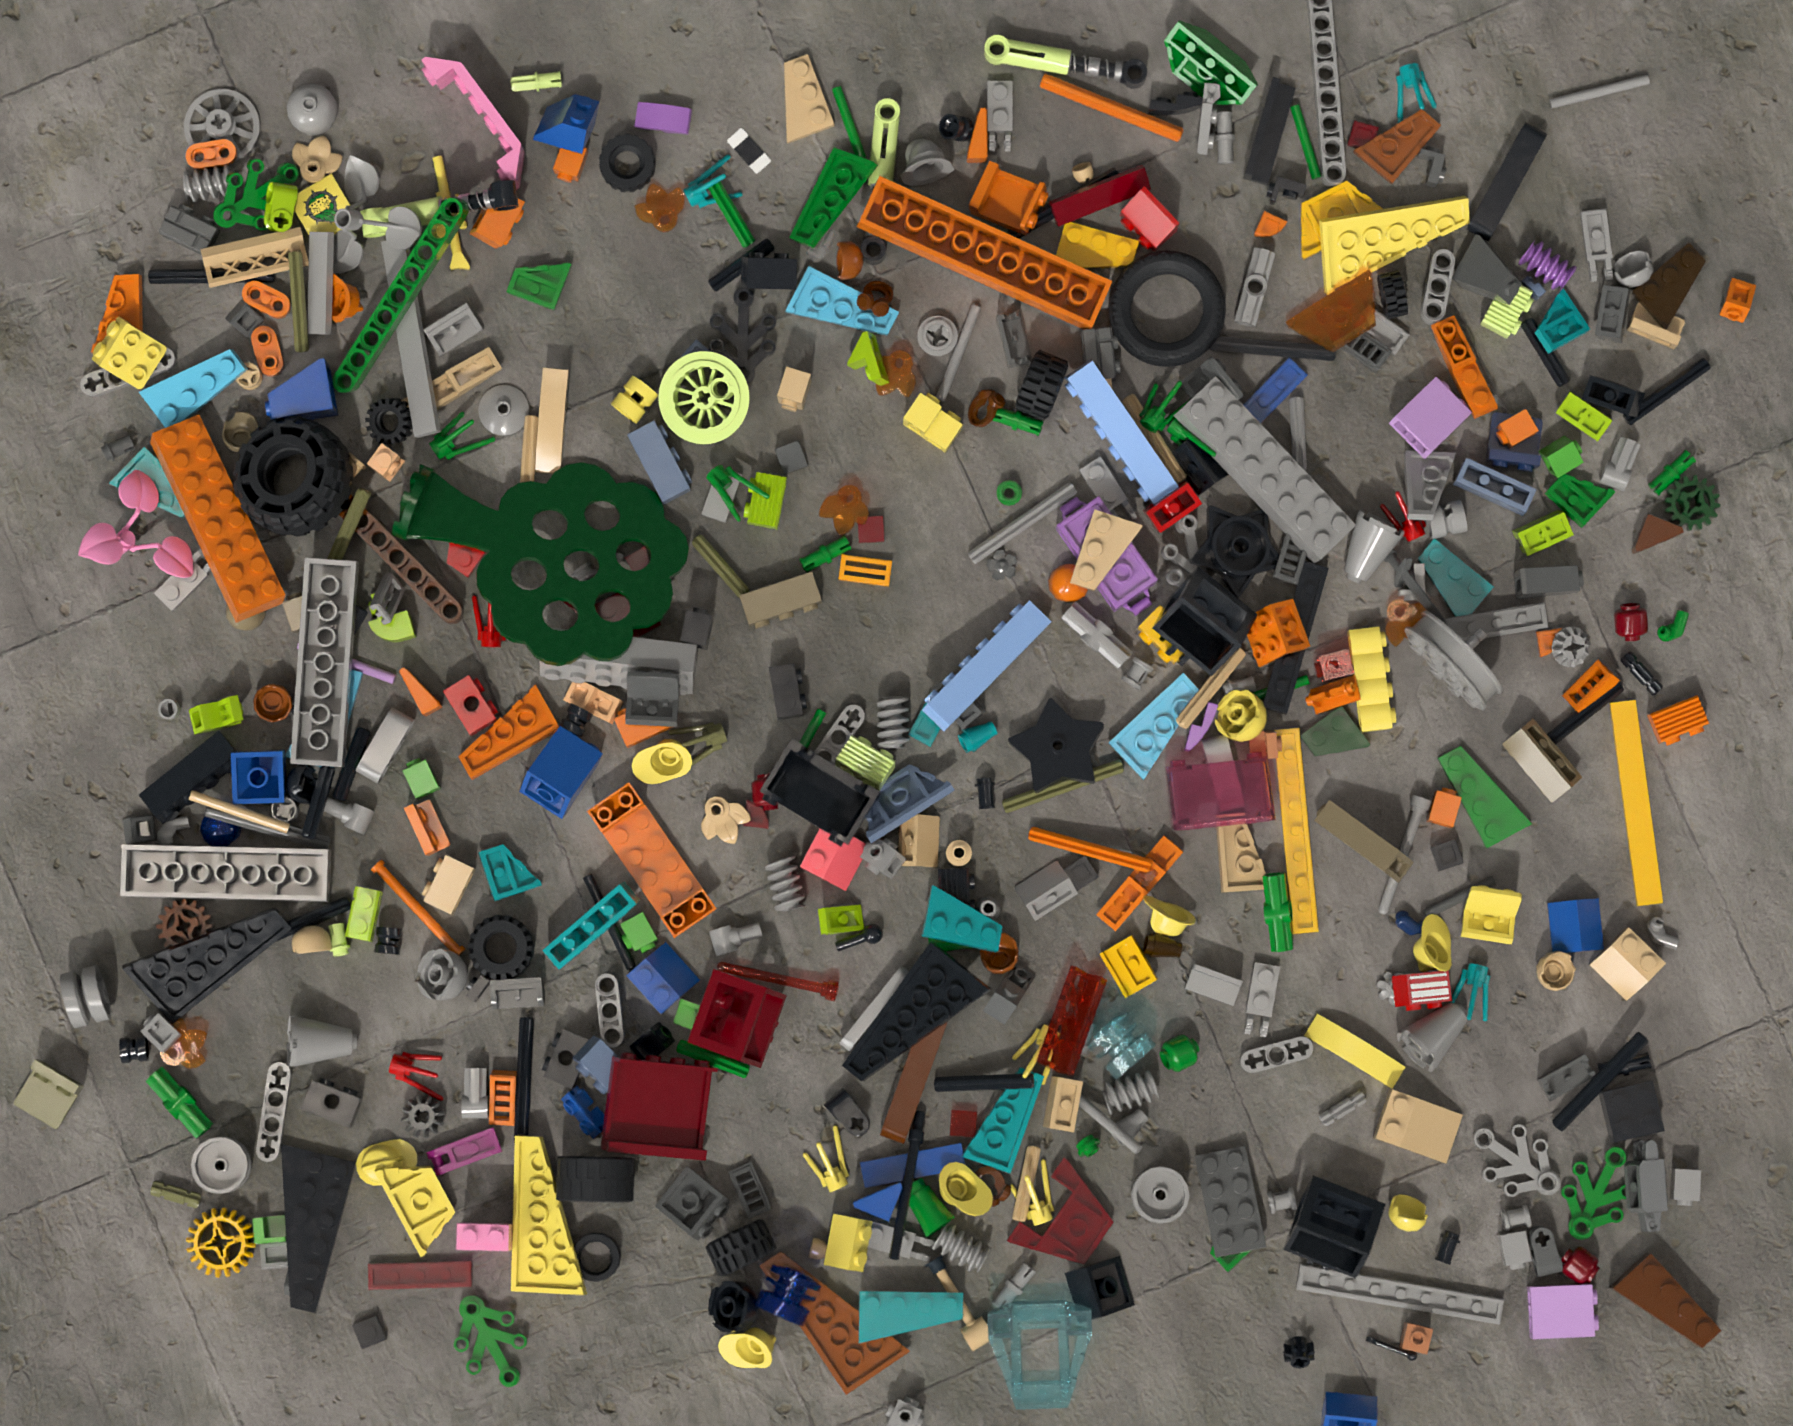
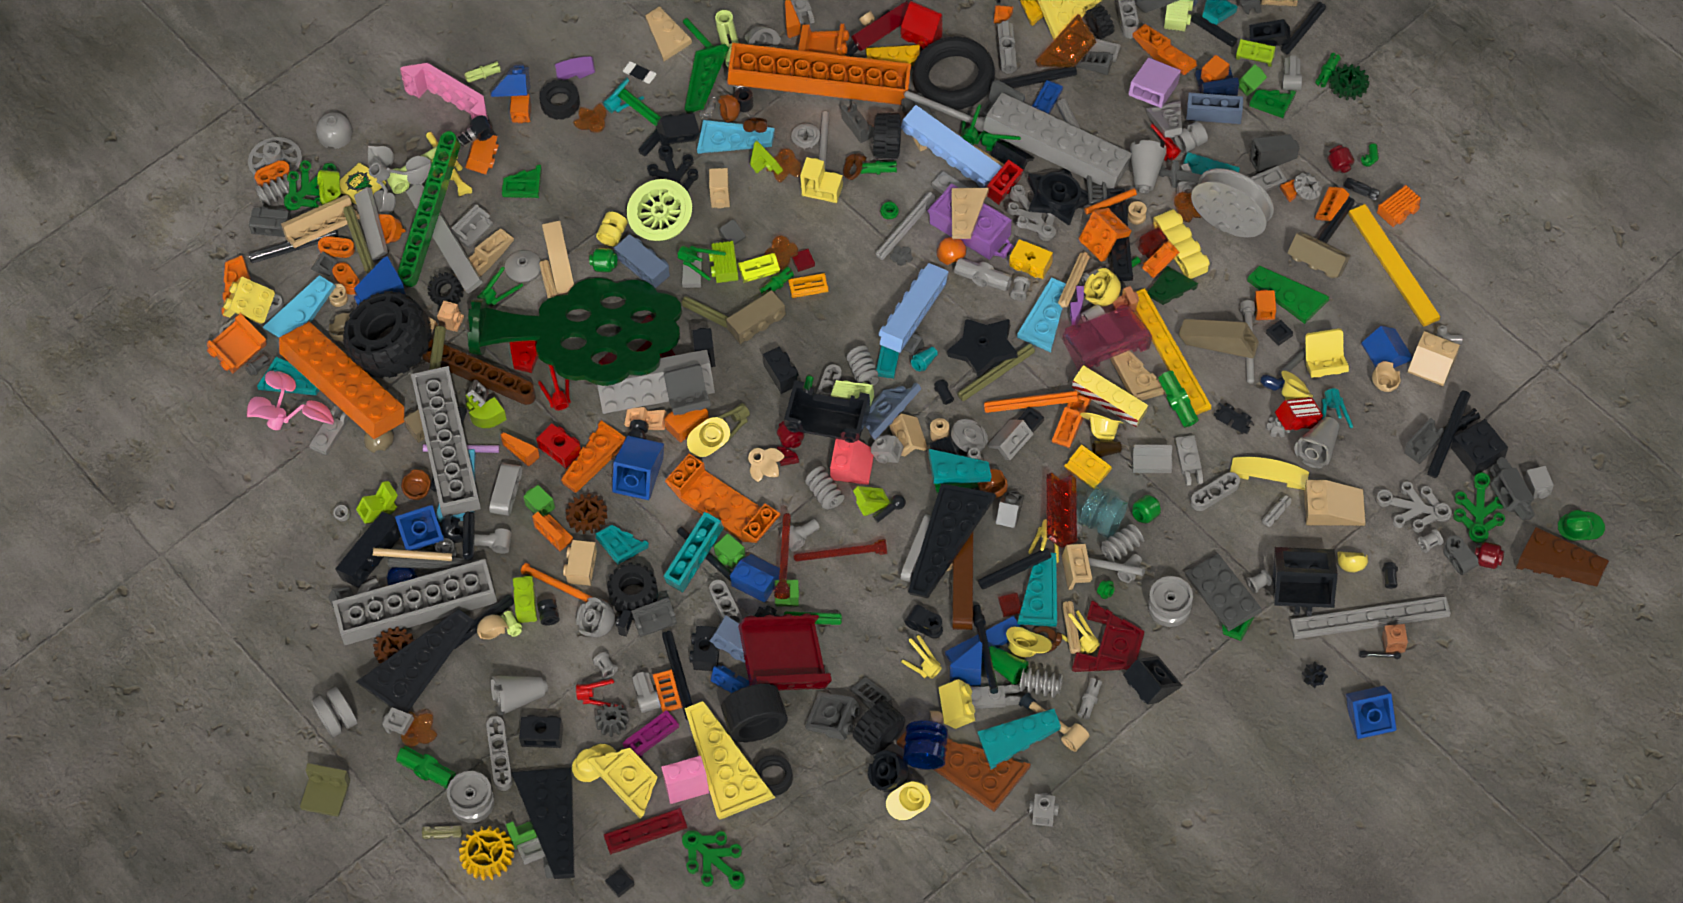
camera: 15 degrees left, 25 degrees down
black wheel [119,1036,149,1064] -> none
tan plate [292,136,343,183] -> none
black axle [333,727,370,801] -> none
dark red piece [688,969,787,1068] -> none
black wheel [939,114,974,142] -> none
clear light blue windscreen [987,1300,1092,1410] -> none
black piece [1152,567,1258,676] -> none
light grey brick [1497,1230,1532,1270] -> none
lime hinge [1512,510,1574,556] -> none
lavender brick [1527,1284,1599,1339] -> none
reddish brown slope [1632,514,1684,555] -> none
none -> orange panel [207,313,267,374]
none -> reddish brown gear [565,493,608,534]
none -> green head [589,248,618,273]
none -> light grey bush [593,652,618,679]
none -> neon yellow hinge [738,253,780,283]
none -> clear red piece [774,513,791,599]
none -> light grey piece [904,91,985,132]
none -> light grey tile [951,419,988,452]
none -> light yellow brick [1072,365,1148,427]
none -> orange bar [1084,188,1137,215]
none -> tan wheel [1128,201,1147,225]
none -> black hinge [1214,403,1254,434]
none -> green piece [1558,510,1605,541]

